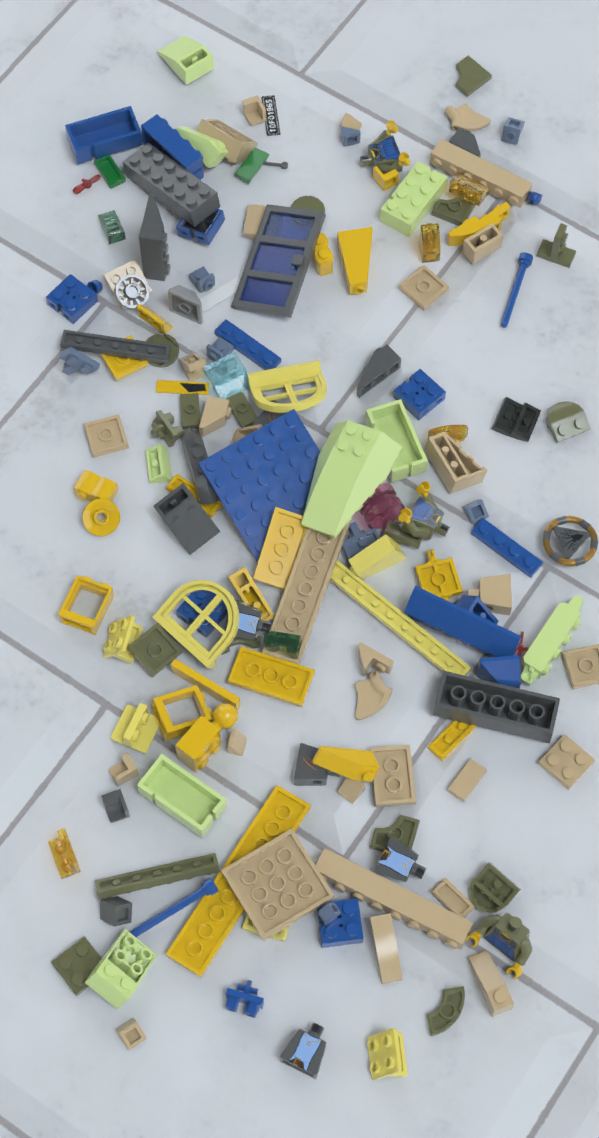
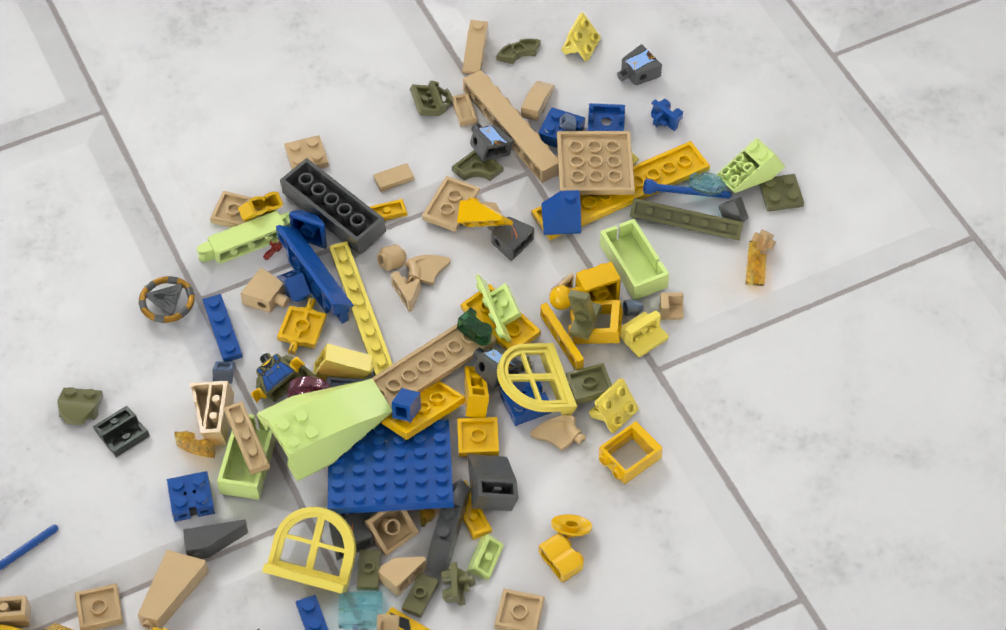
camera: 150 degrees left, 10 degrees down
dark grey panel [101,789,130,823] -> none
tan slope [116,1018,147,1050] -> none
olive torso [466,913,532,980] -> none
none -> tan slope [138,550,209,629]
none -> tan tile [223,401,270,475]
none -> yellow brick [238,191,283,221]
none -> tan head [377,244,407,271]
none -> blue brick [391,388,421,422]
none -> yellow plate [457,417,499,457]
none -> yellowish green bracket [475,274,522,342]
none -> tan arm [530,415,585,452]
none -> blue slope [541,190,581,235]
none -> olive bracket [568,290,602,340]
none -> blue piece [588,103,625,131]
none -> sand blue hose [623,299,643,316]
none -> clear light blue tile [688,172,726,195]
none -> tan gear [751,229,776,252]

